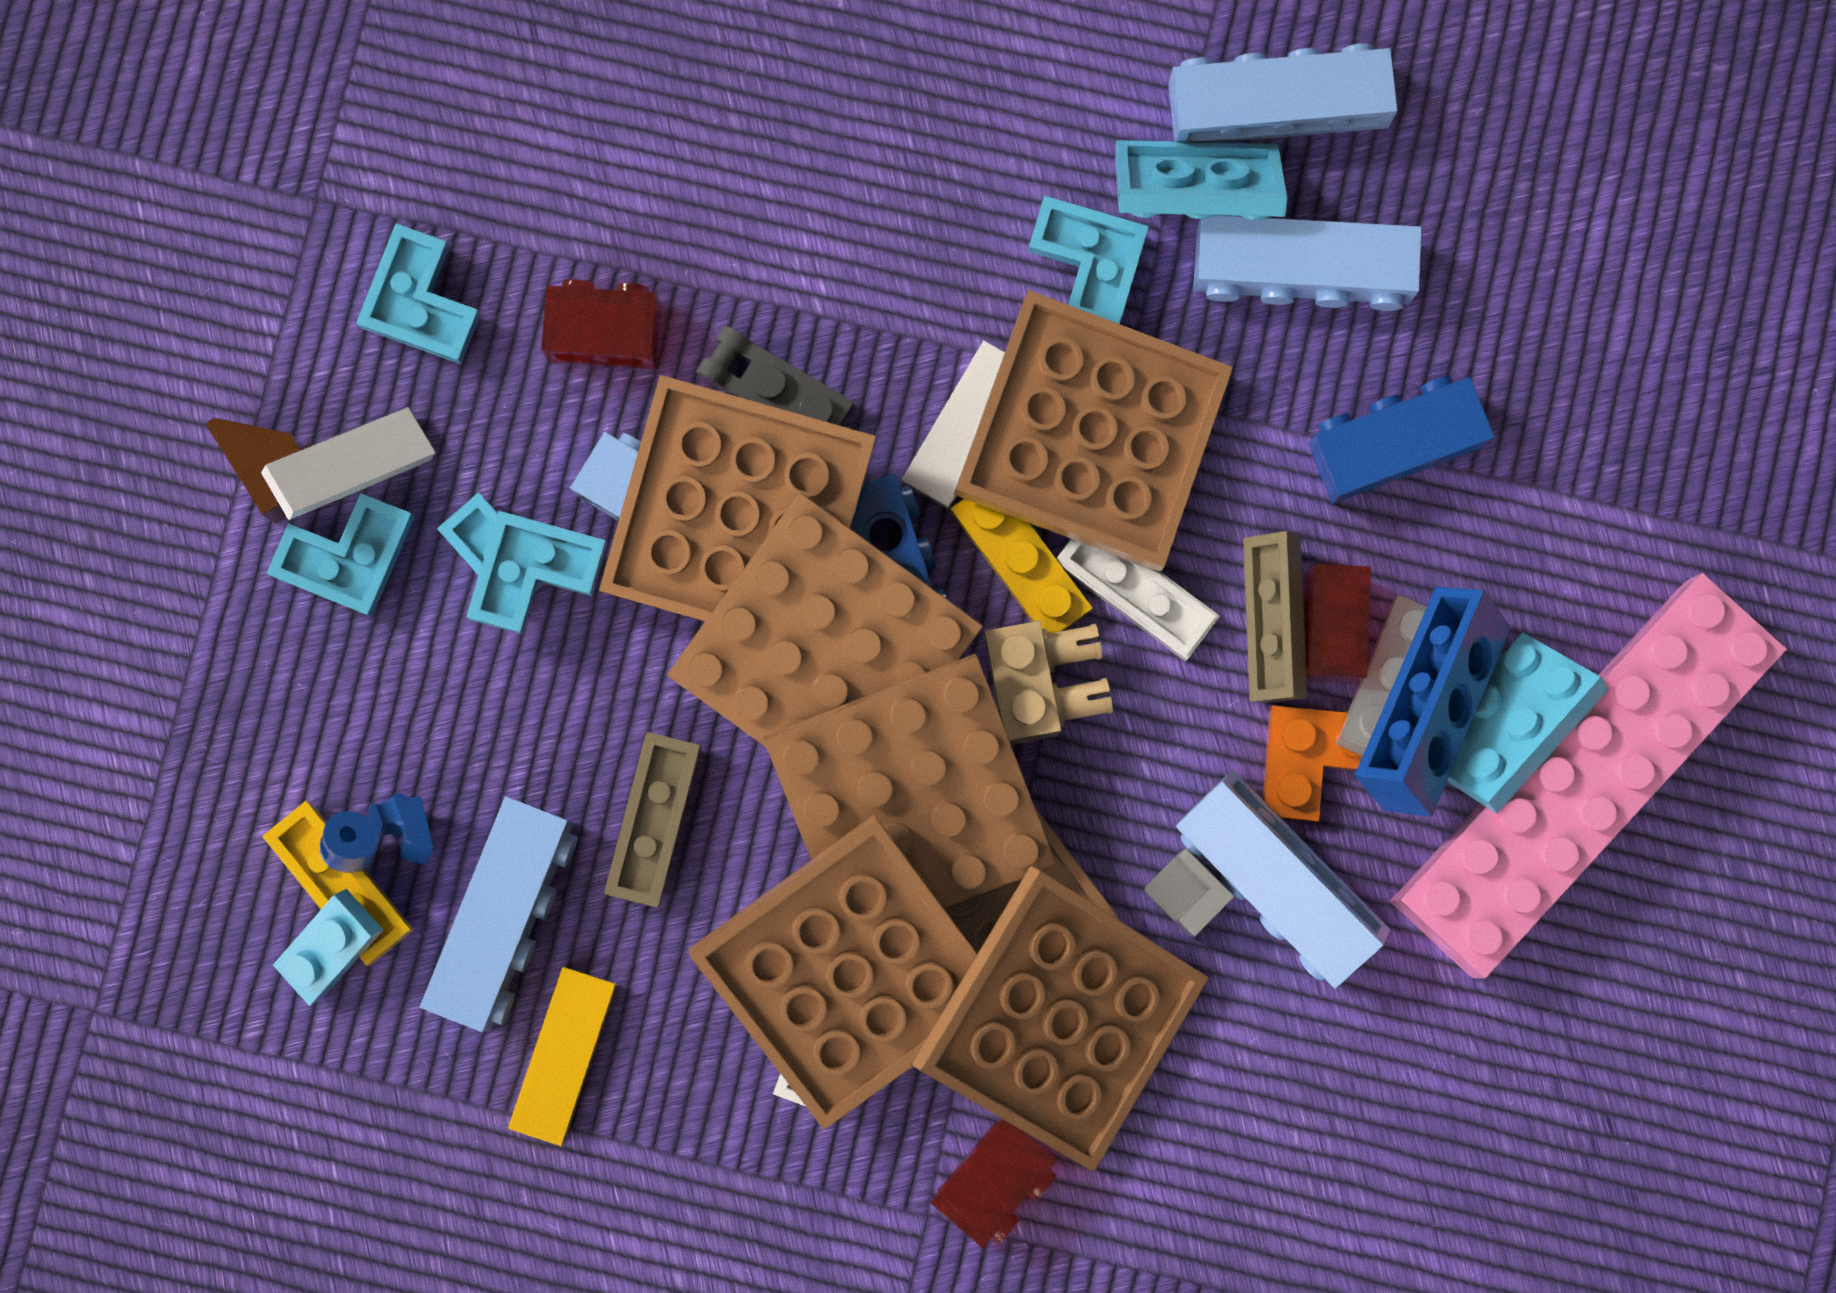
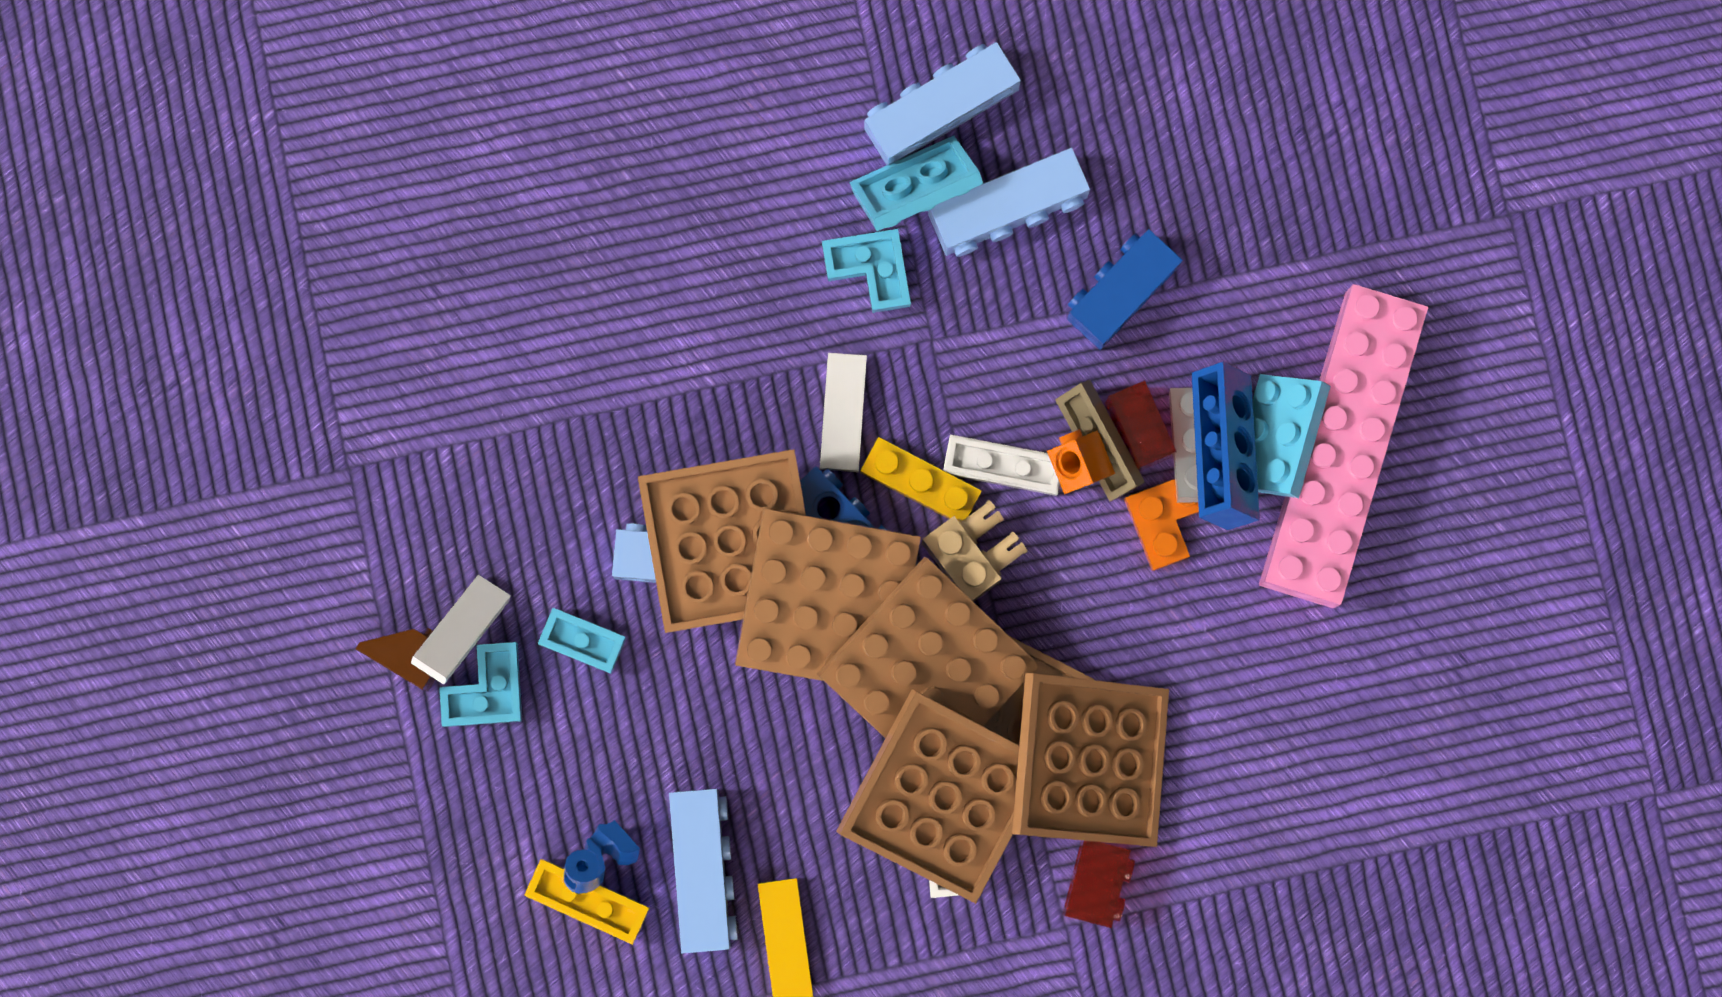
camera: 30 degrees left, 0 degrees up
medium azure plate [273,889,383,1006] -> none
medium azure plate [356,223,481,365] -> none
medium azure plate [466,511,608,635] -> none
clear red brick [541,279,662,370] -> none
dark tan plate [604,732,702,908] -> none
dark grey plate [695,326,854,426] -> none
medium nougat plate [953,290,1233,572] -> none
light grey panel [1144,849,1234,937] -> none
light blue brick [1175,769,1391,989] -> none
none -> orange brick [1047,429,1115,495]

